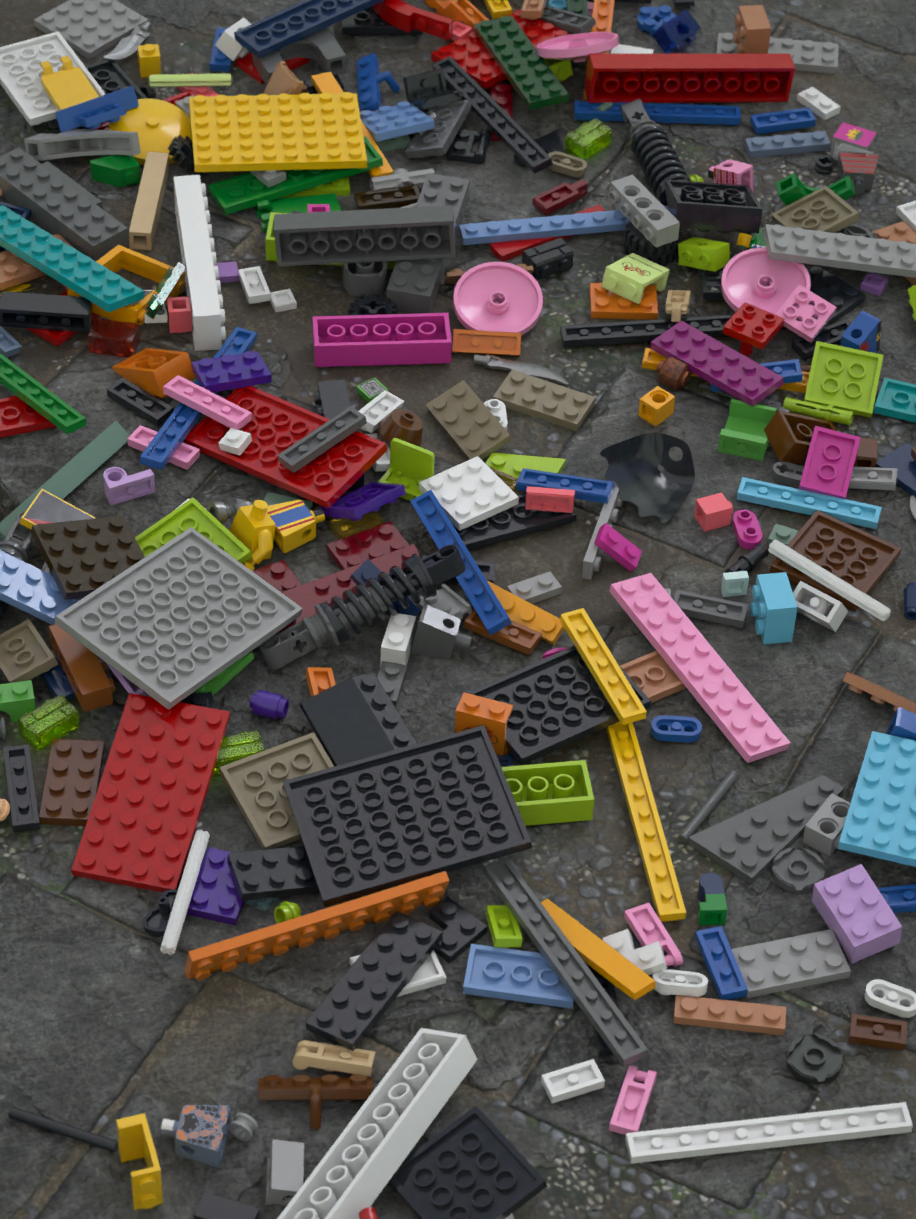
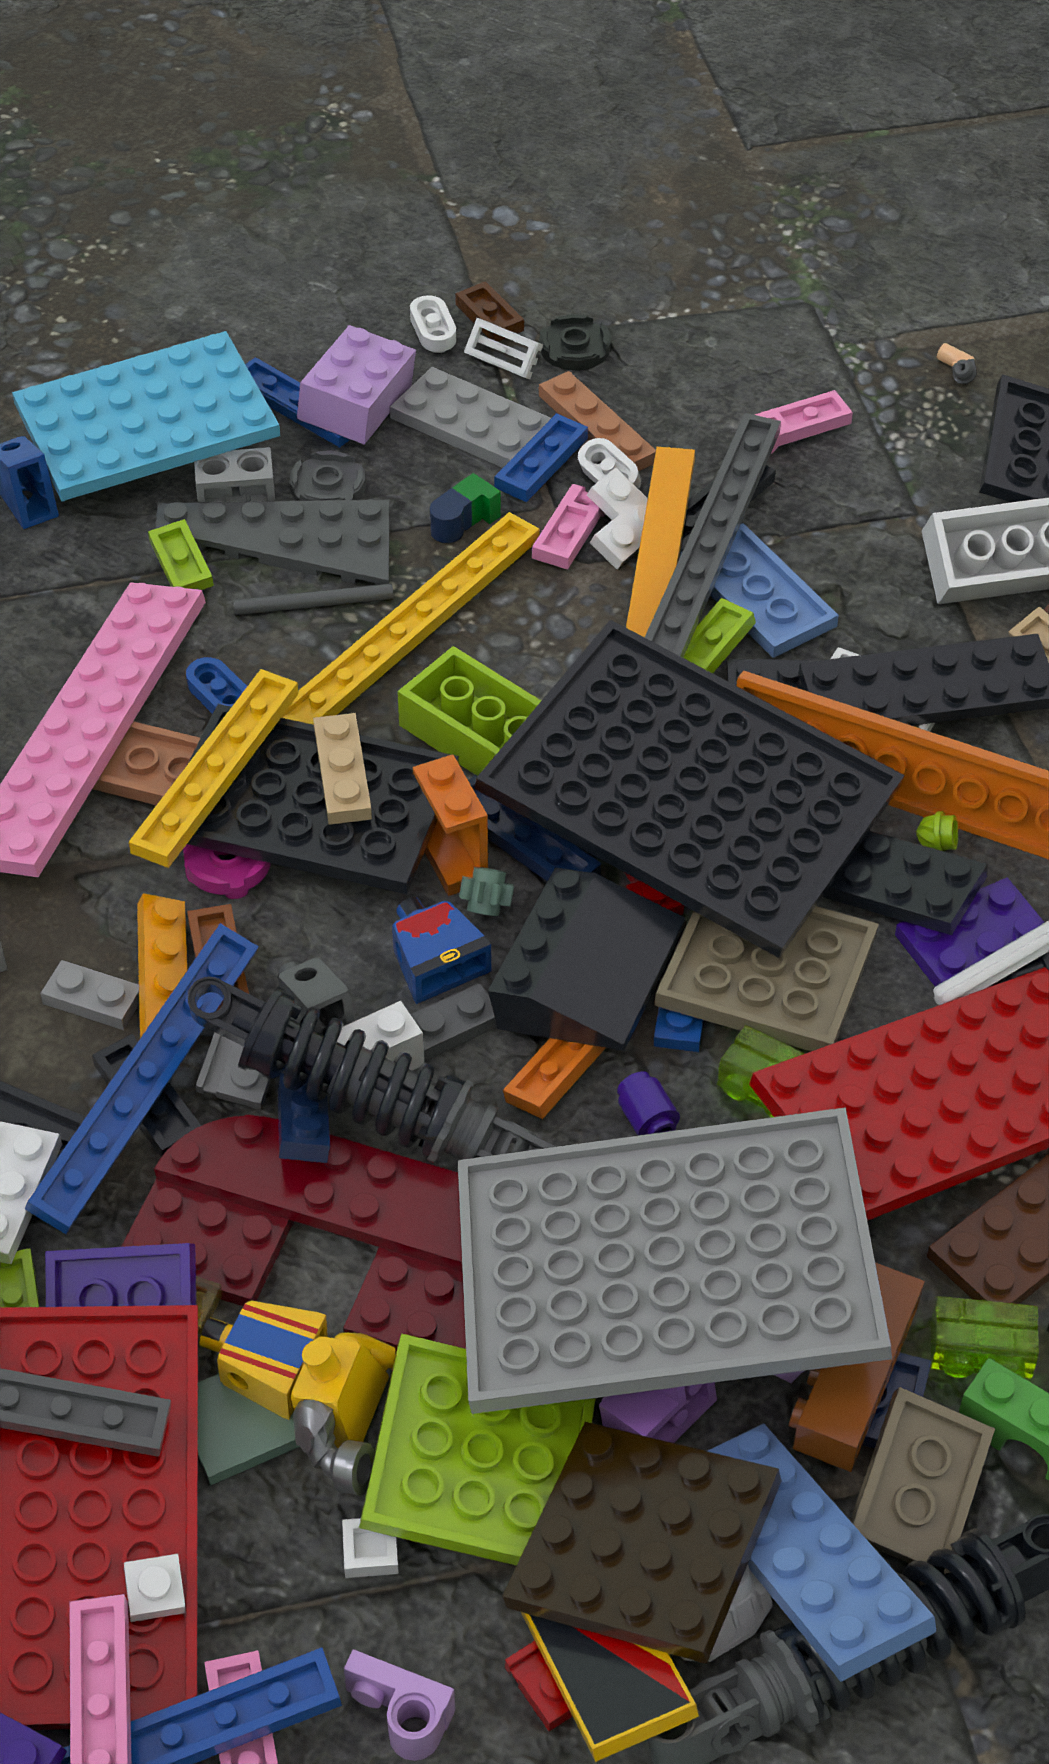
camera: 130 degrees left, 5 degrees up
white plate [541,1059,605,1103] -> none
white plate [625,1102,913,1164] -> none
none -> lime plate [148,519,214,590]
none -> tan plate [313,713,372,825]
none -> blue torso [392,897,492,1004]
none -> sand green gear [459,867,514,916]
none -> white tile [464,318,543,379]

